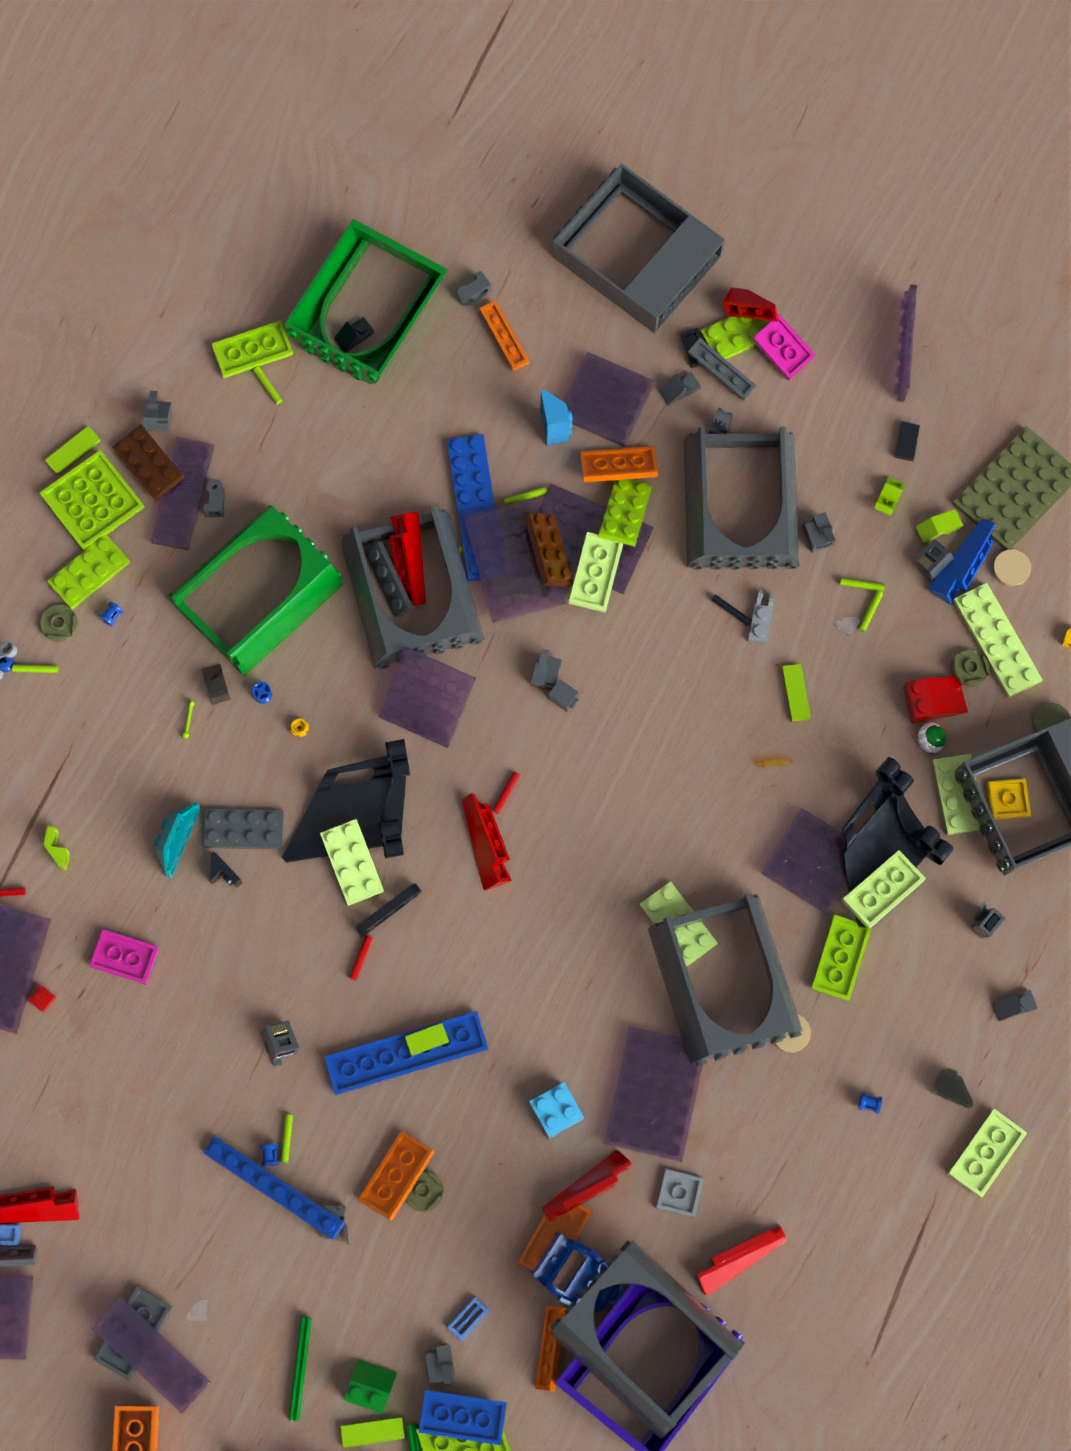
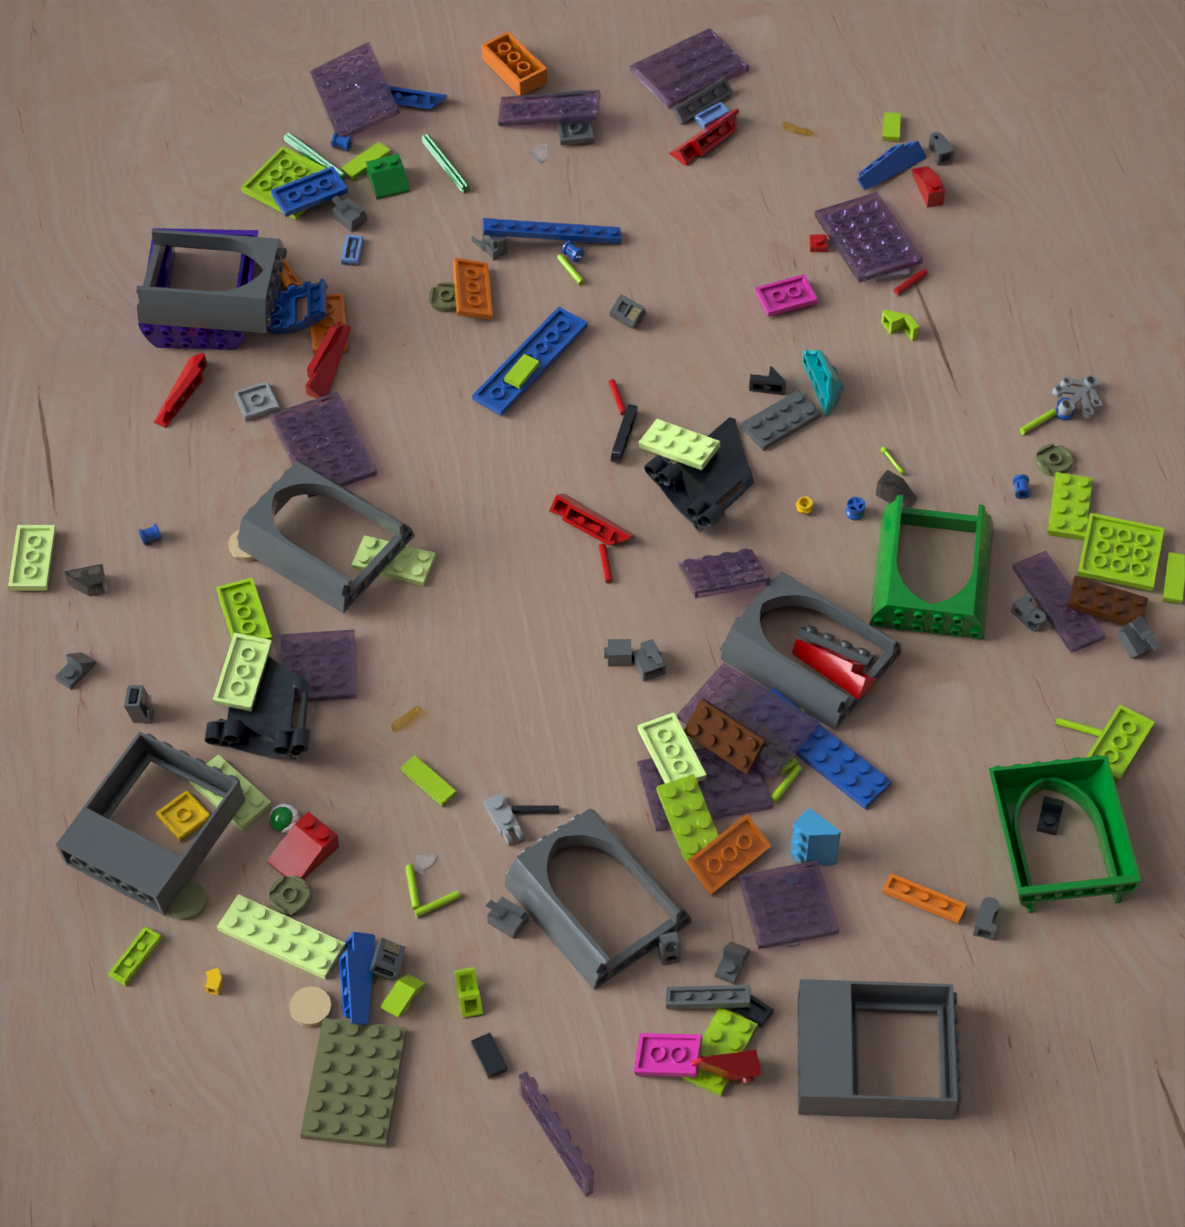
camera: 145 degrees right, 20 degrees down
medium azure brick [529,1082,584,1139] -> none

